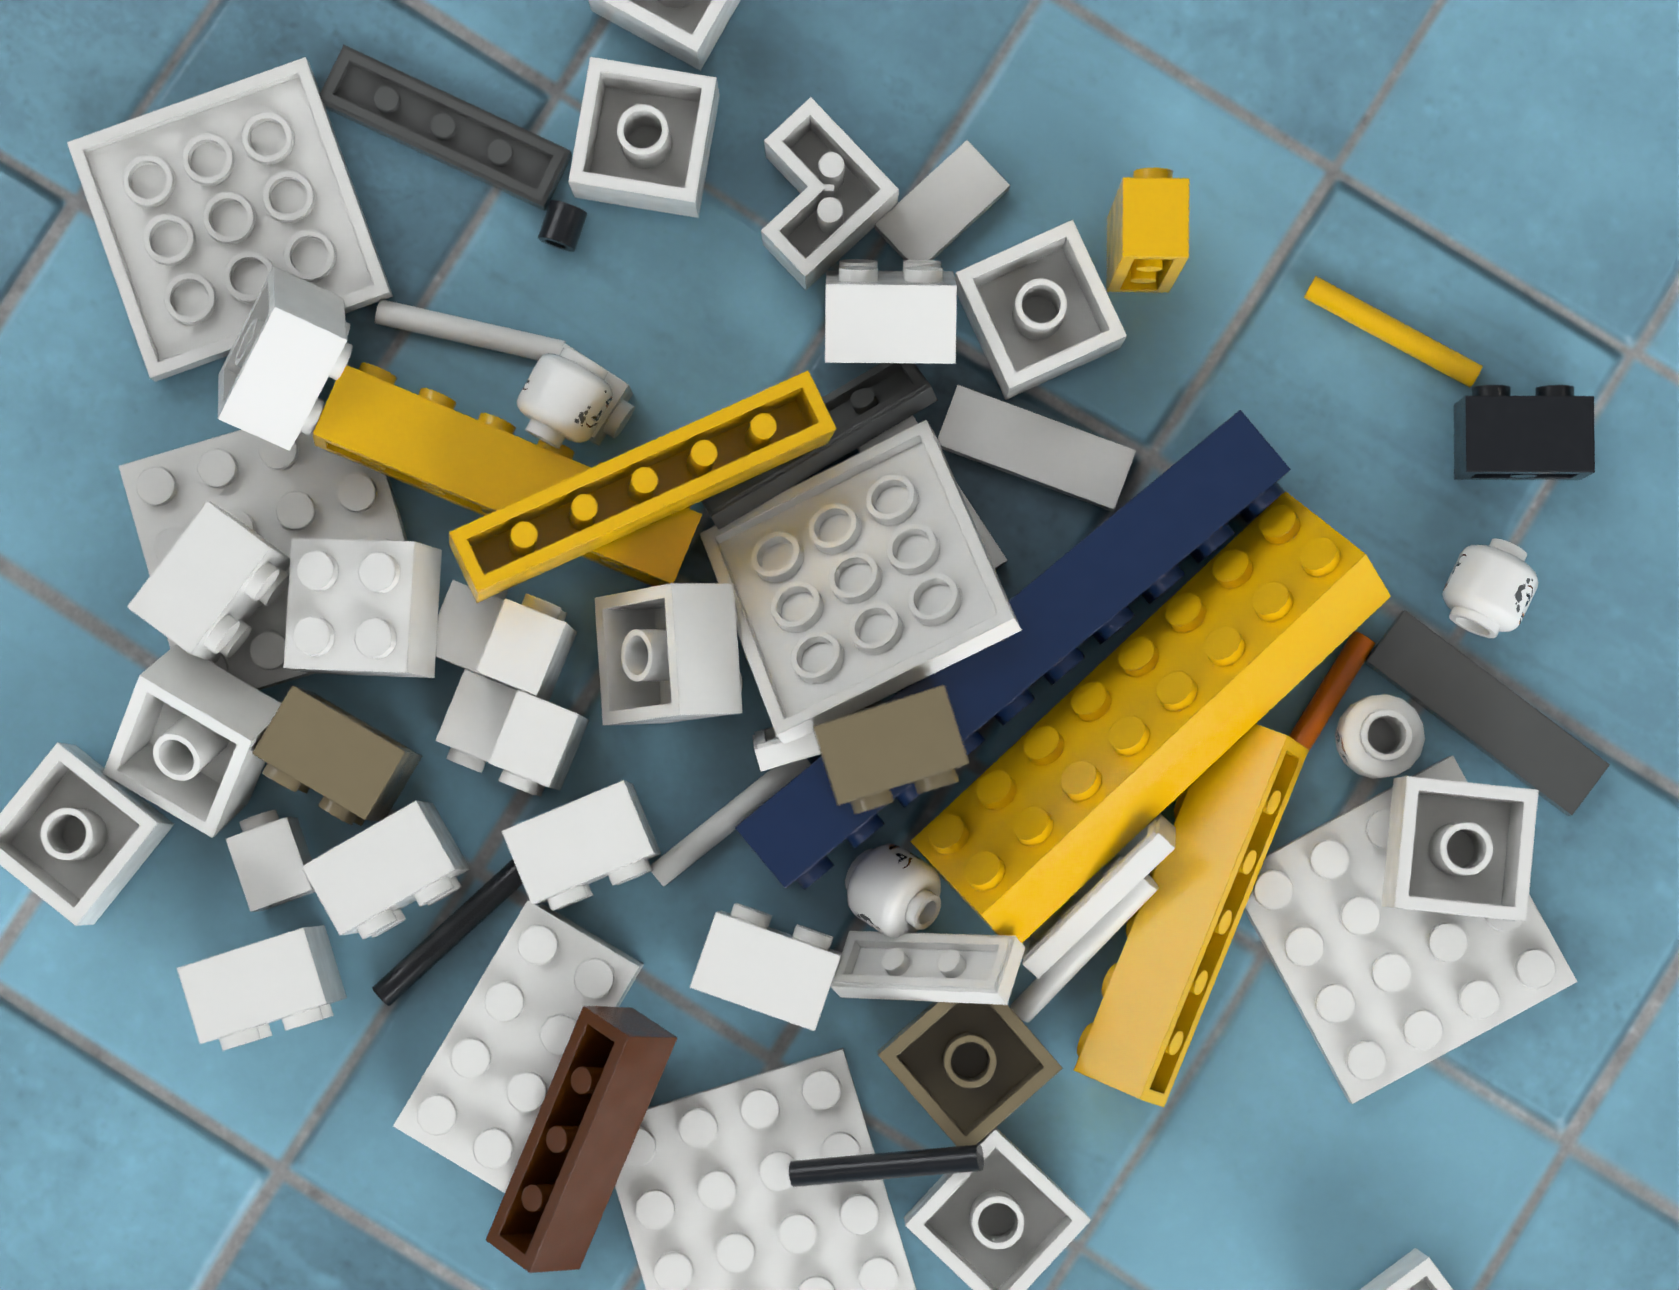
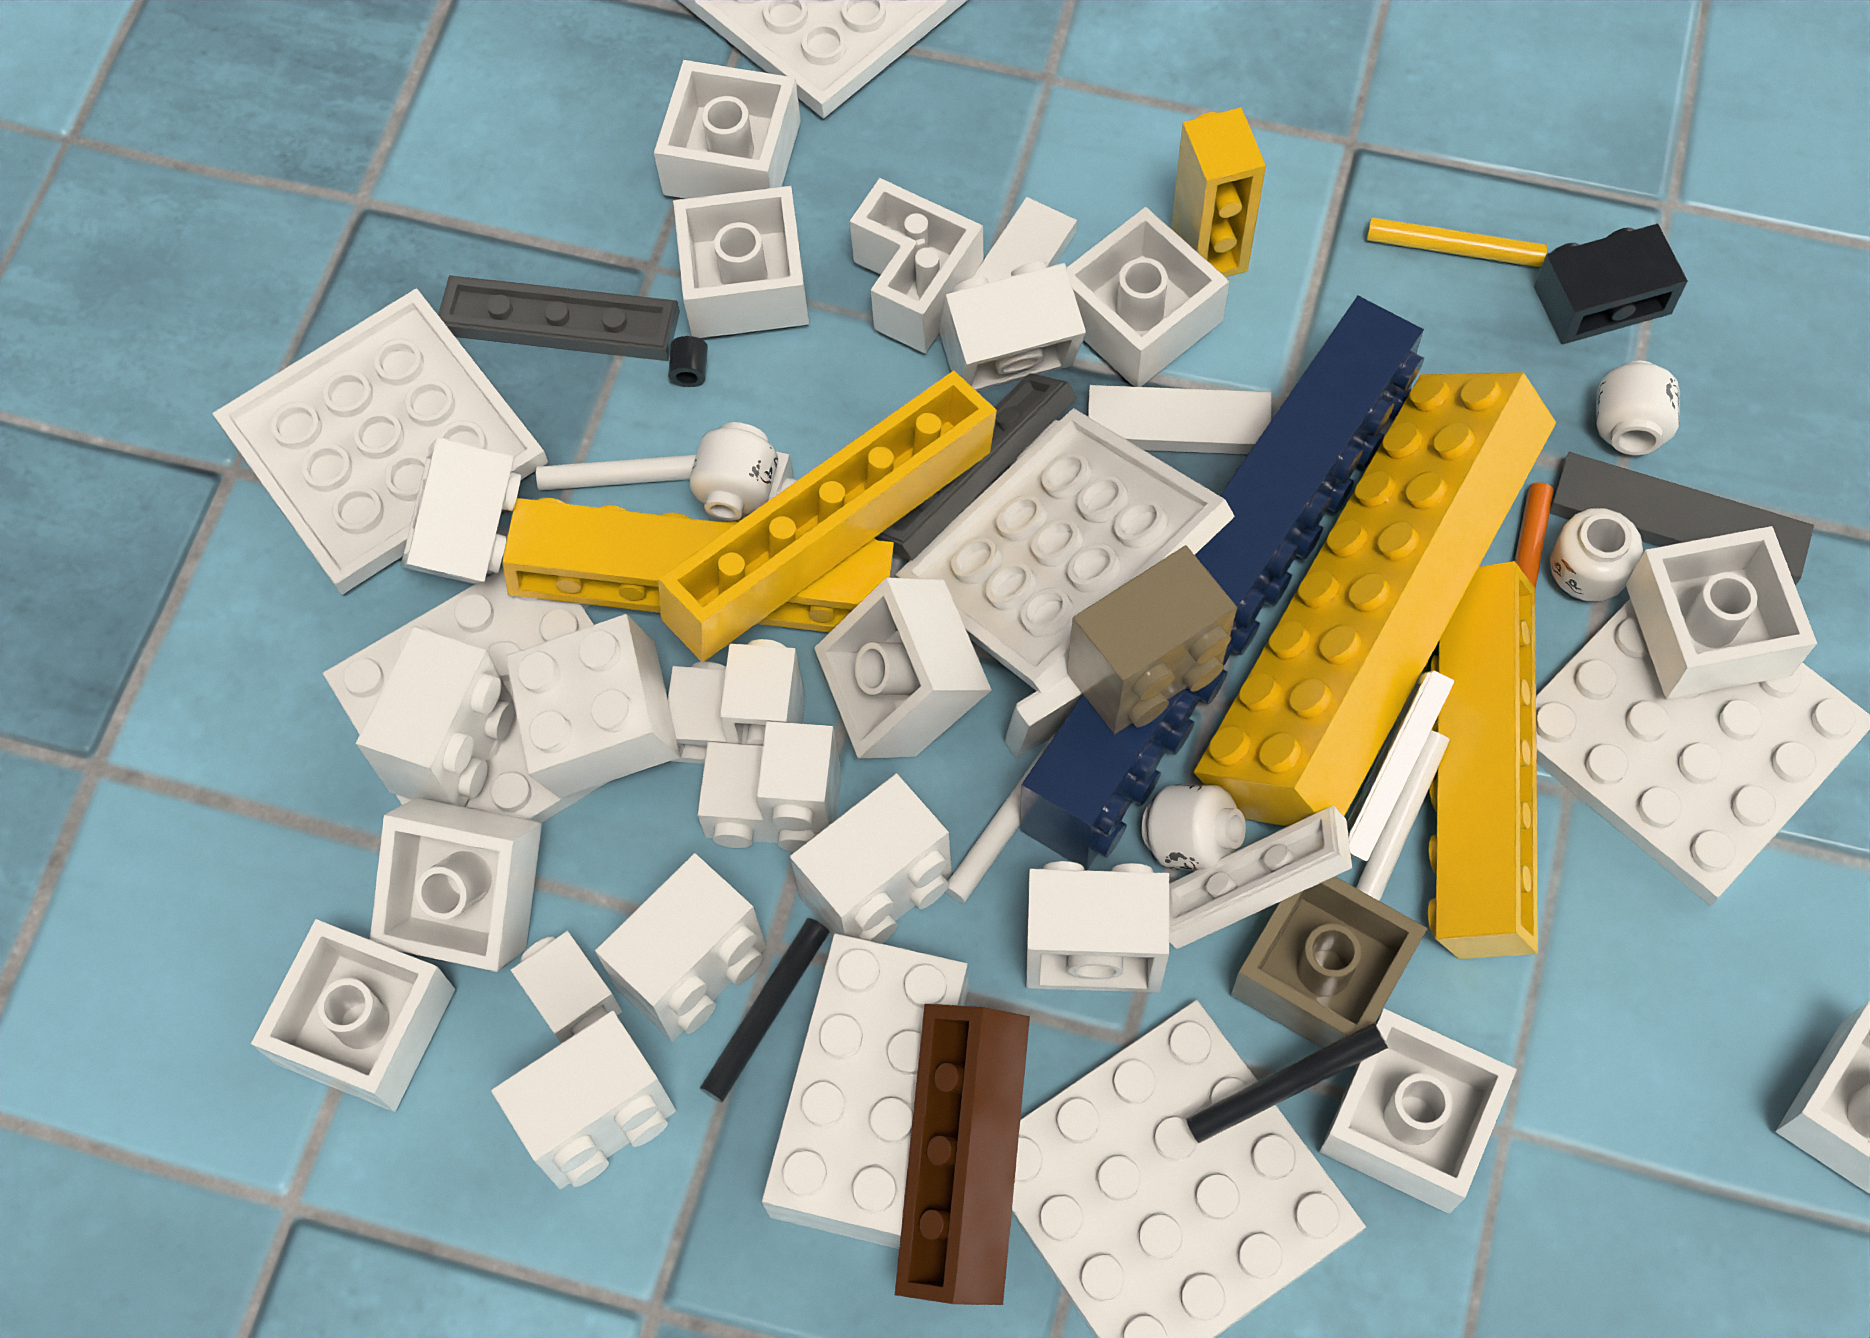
camera: 15 degrees left, 20 degrees down
dark tan brick [252,685,422,826] -> none

